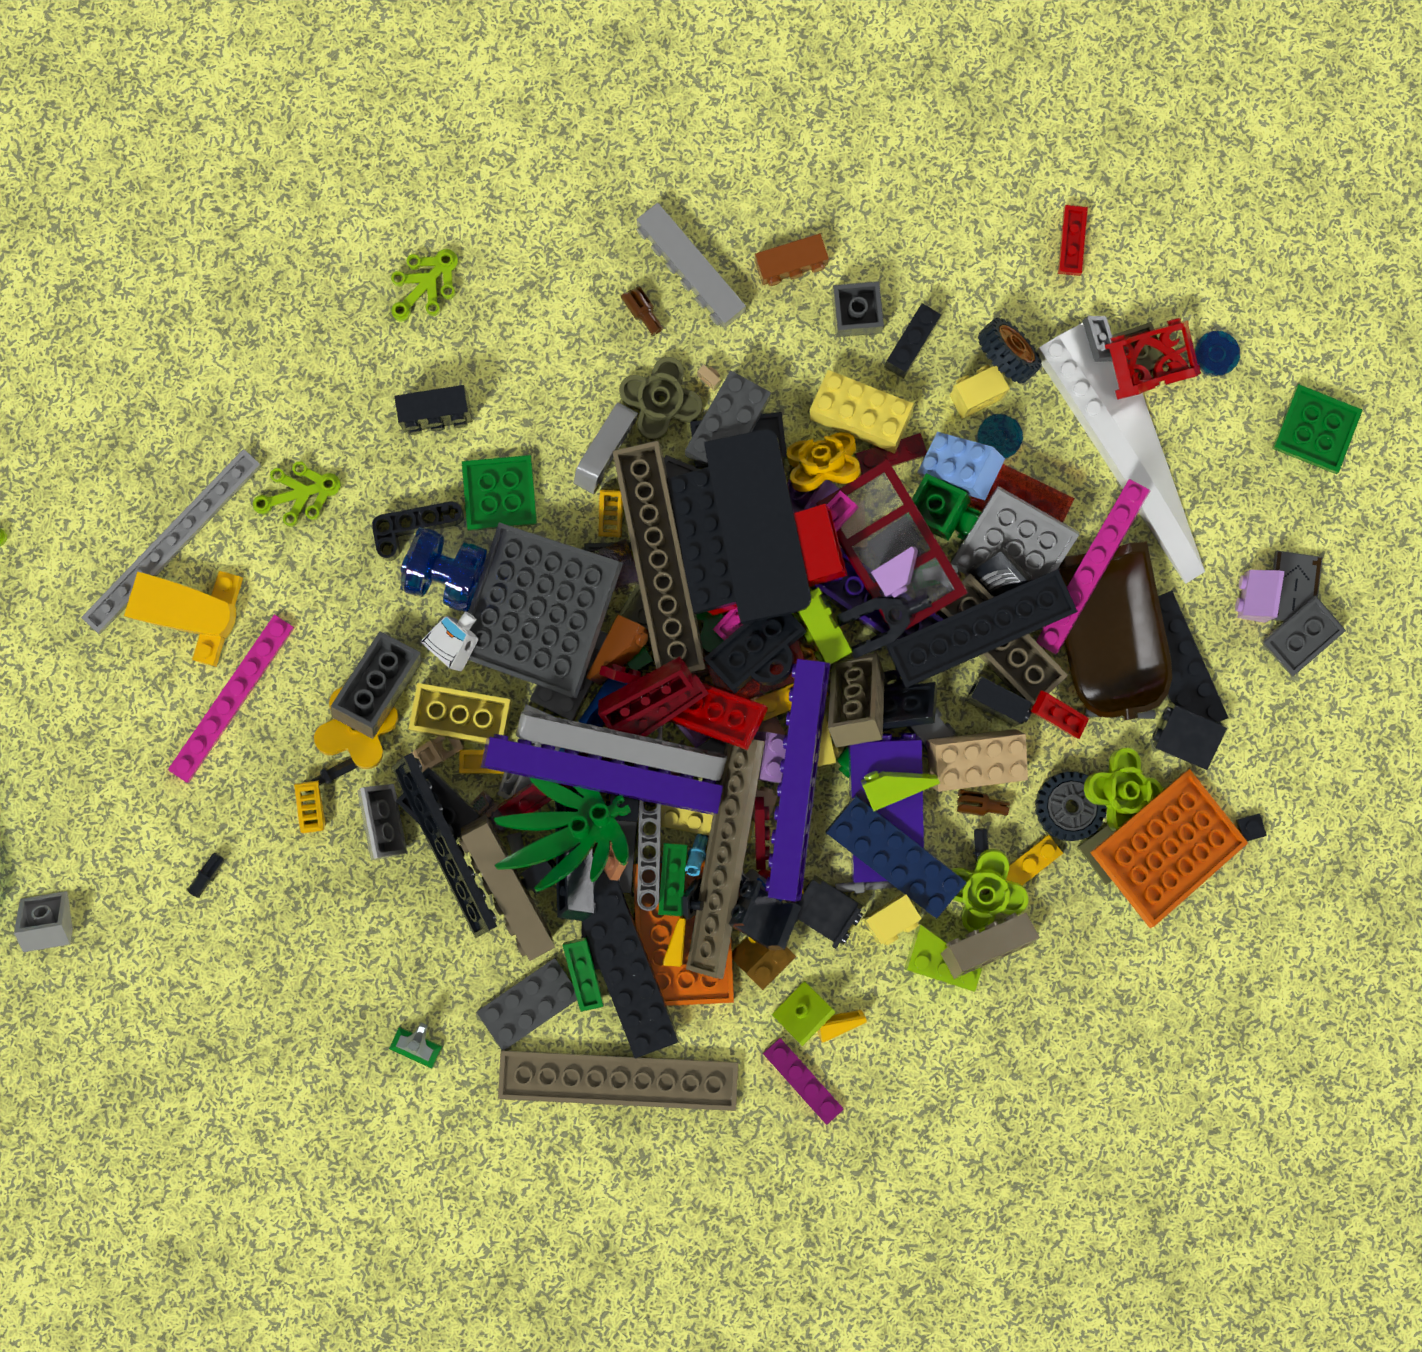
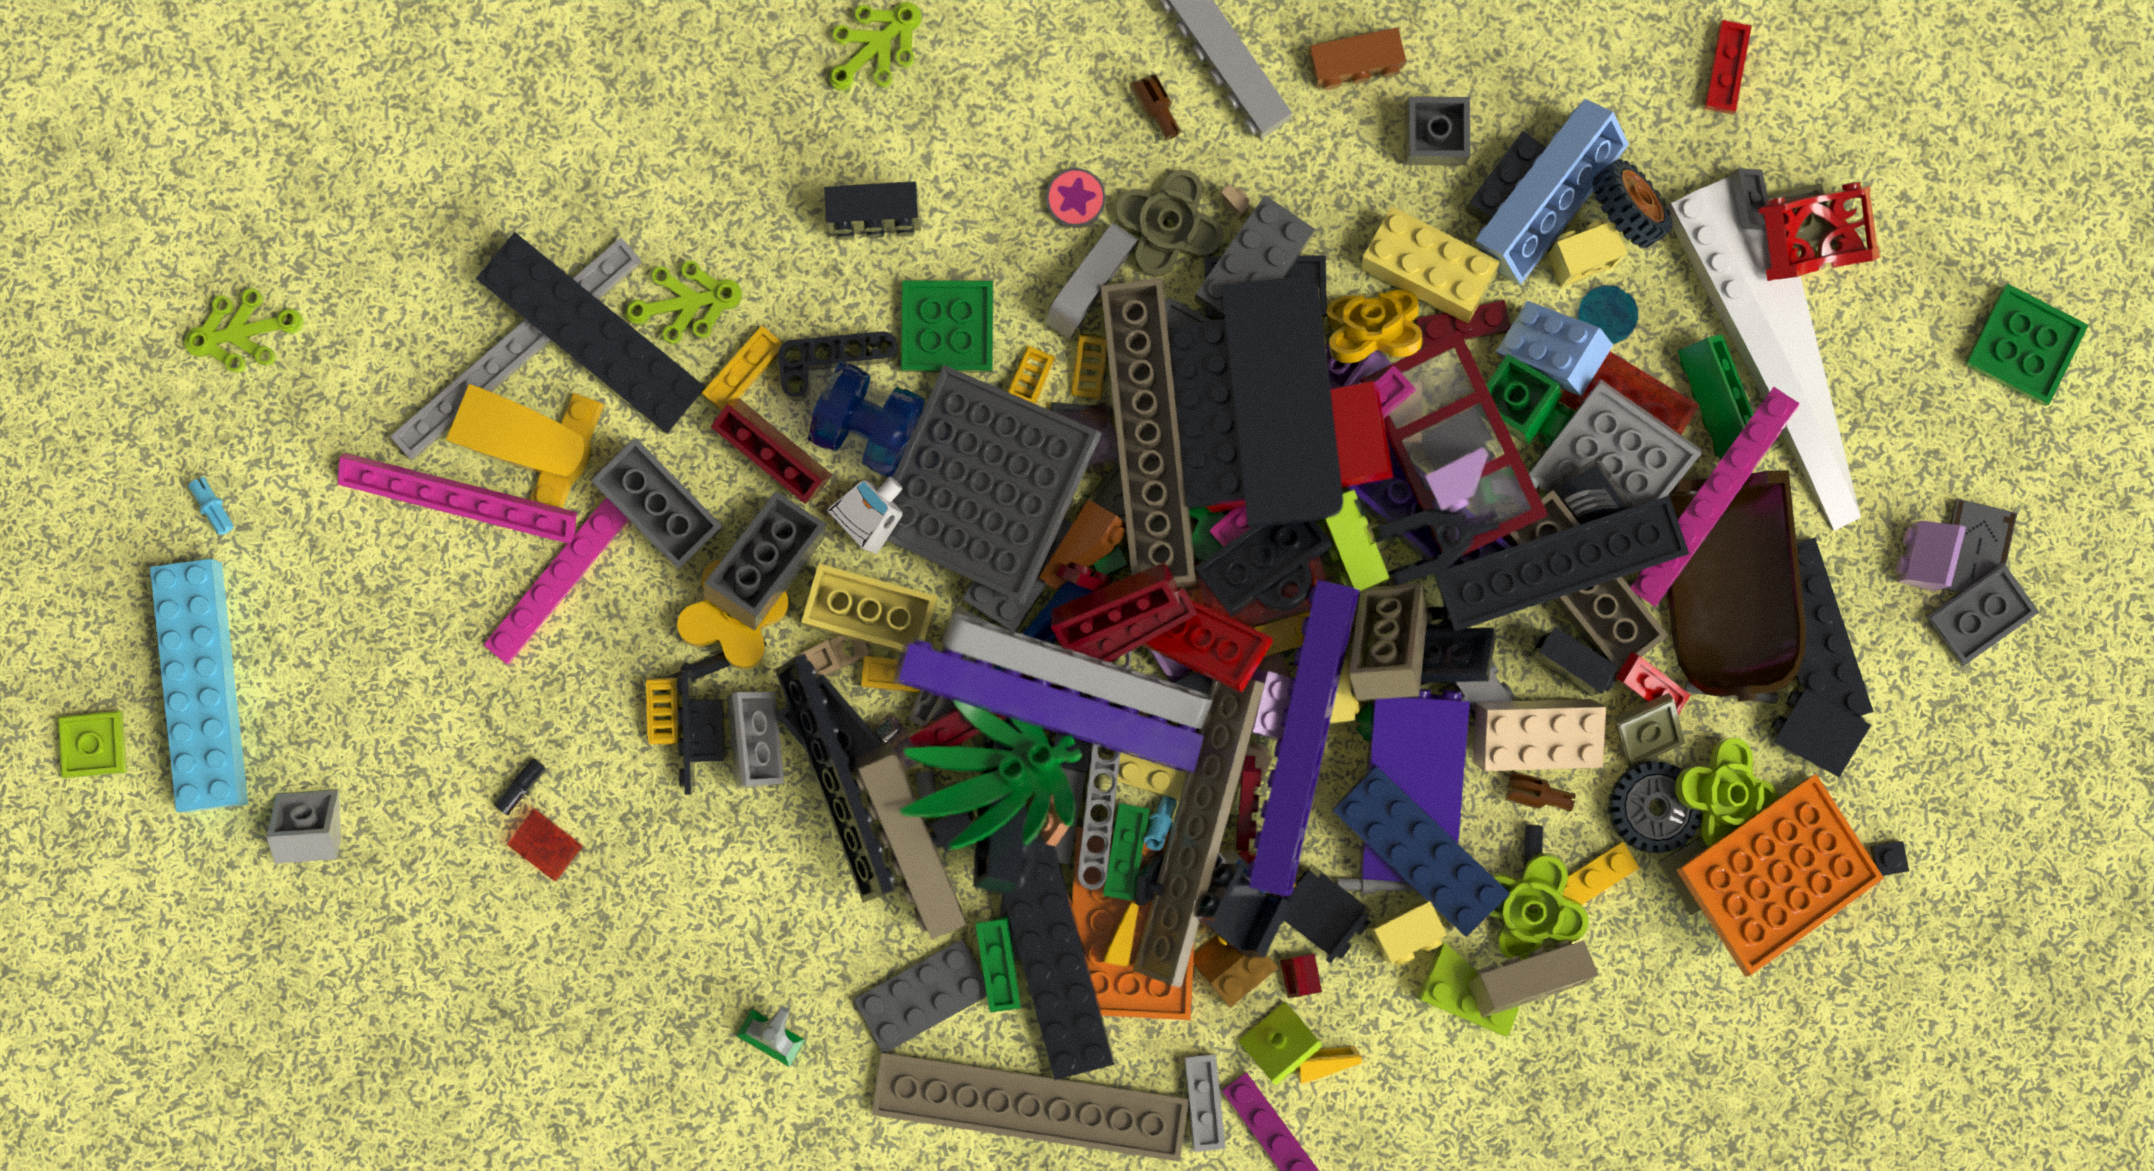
camera: 10 degrees right, 0 degrees up
lime slope [861,771,940,811] -> none
clear blue tile [1194,331,1240,377] -> none
none -> dark pink plate [338,453,577,544]
none -> black plate [476,232,706,434]
none -> clear red plate [507,808,584,882]
none -> dark grey brick [589,437,722,569]
none -> black bracket [677,669,725,795]
none -> yellow plate [702,325,783,411]
none -> dark red brick [710,398,833,504]
none -> yellow slope [1007,345,1055,404]
none -> tile [1046,168,1106,228]
none -> light grey plate [1184,1054,1226,1152]
none -> dark red piece [1280,953,1322,998]
none -> light blue brick [1475,98,1629,285]
none -> olive tile [1613,693,1685,768]
none -> green brick [1678,334,1753,461]

